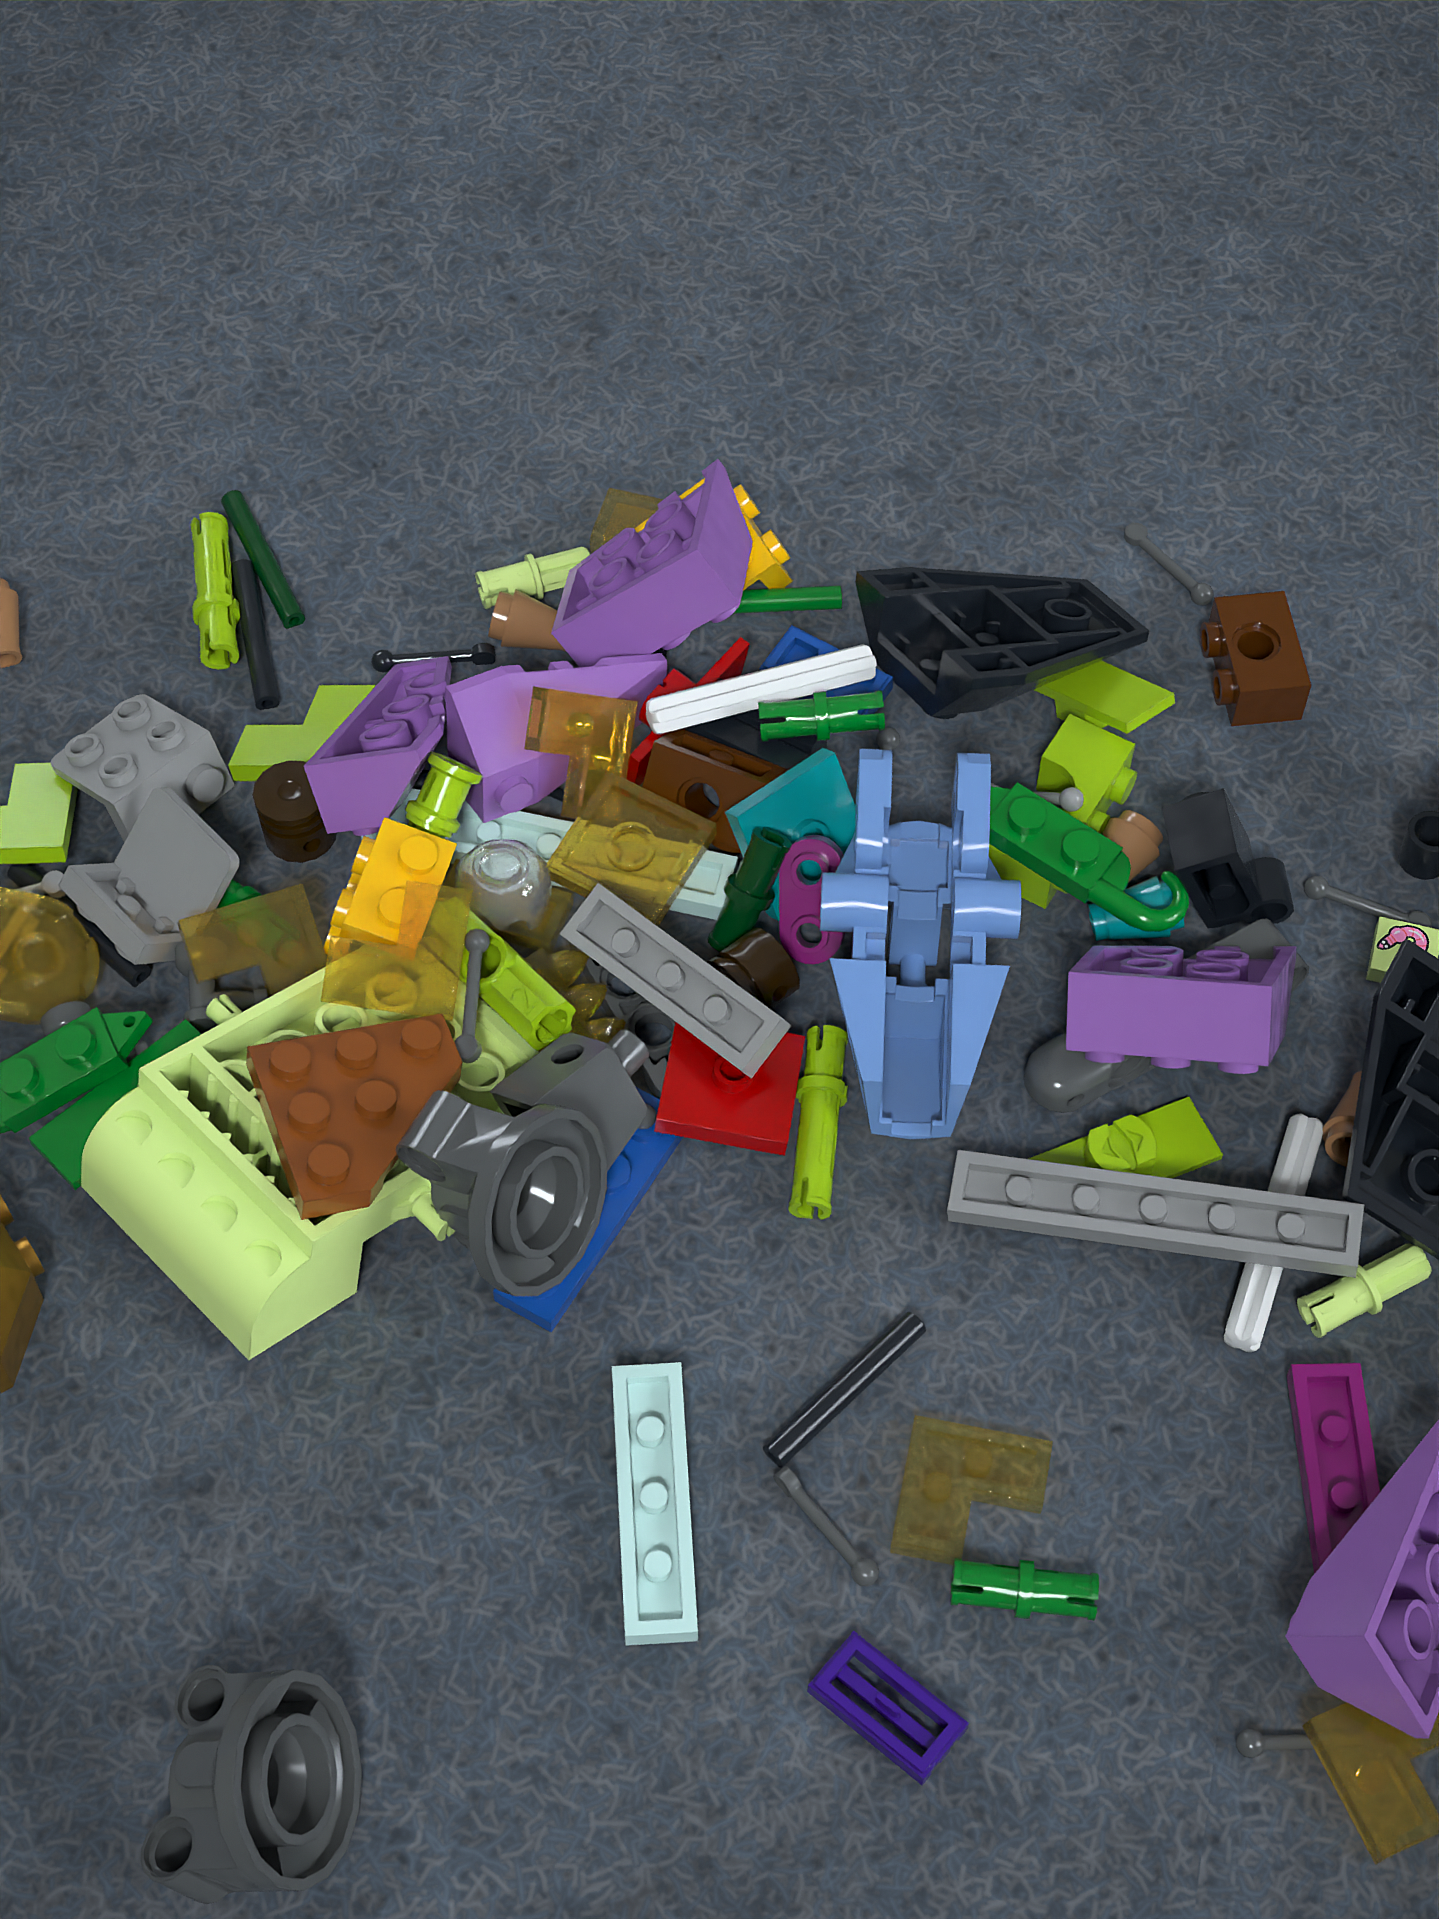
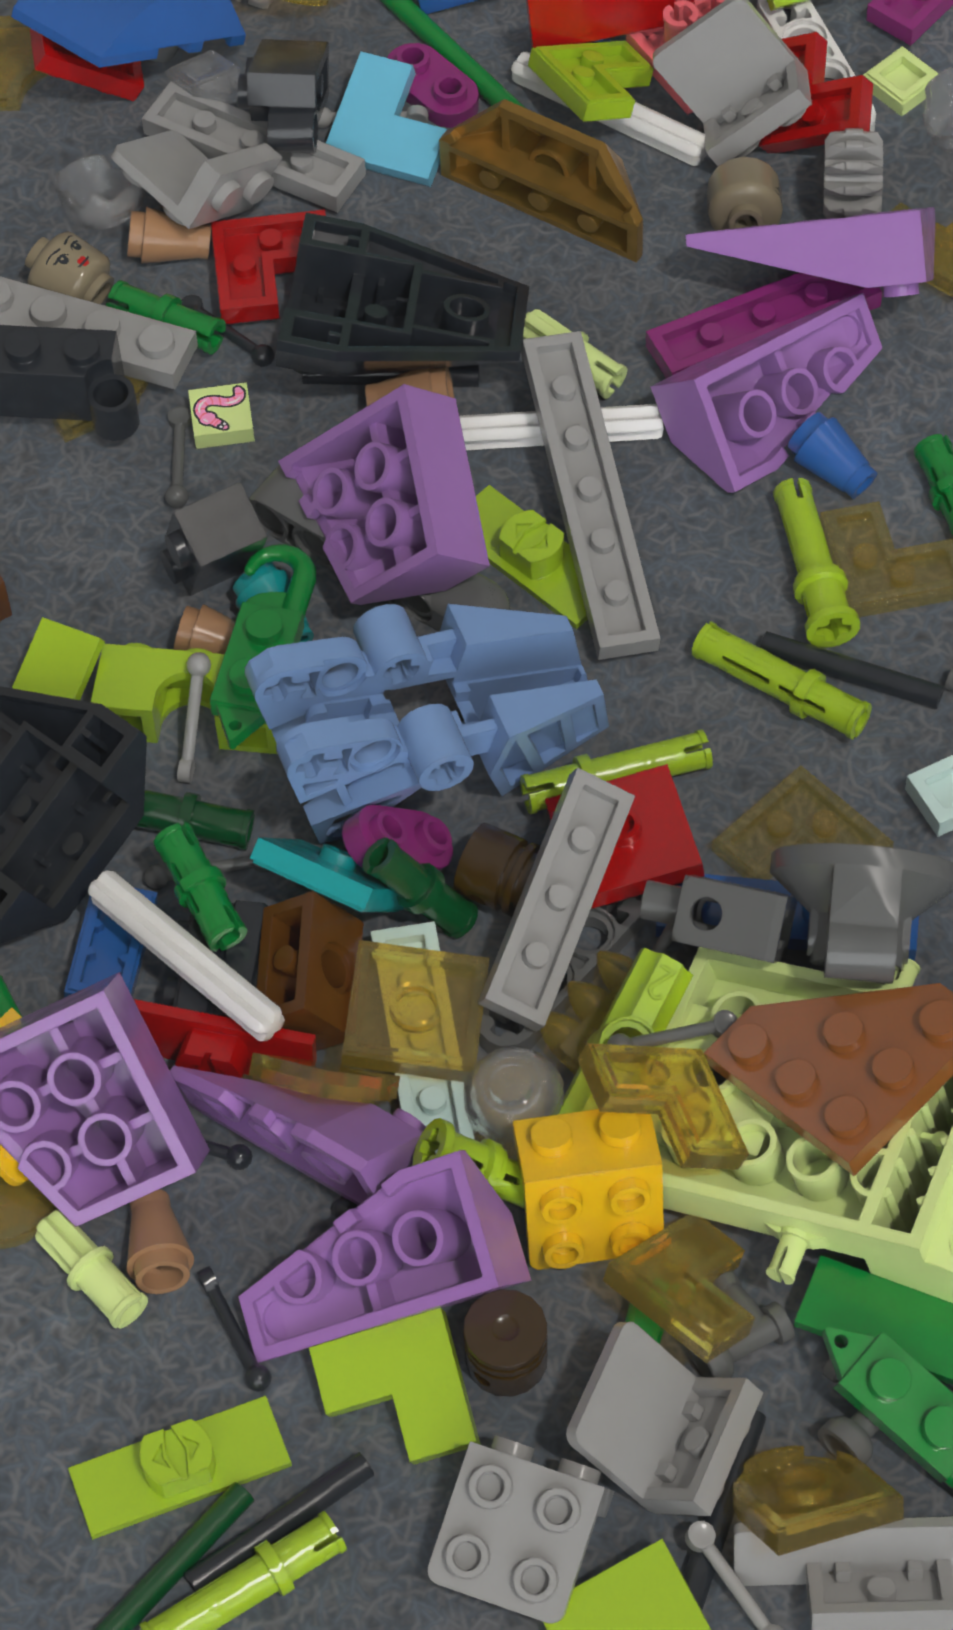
camera: 110 degrees left, 0 degrees up
none -> lime piece [68,1396,292,1540]
none -> dark green pin [137,789,255,851]
none -> medium lavender wedge [651,293,882,493]
none -> lime pin [692,621,872,740]
none -> clear yellow tile [712,765,894,880]
none -> lime pin [773,478,860,648]
none -> blue cone [788,412,878,499]

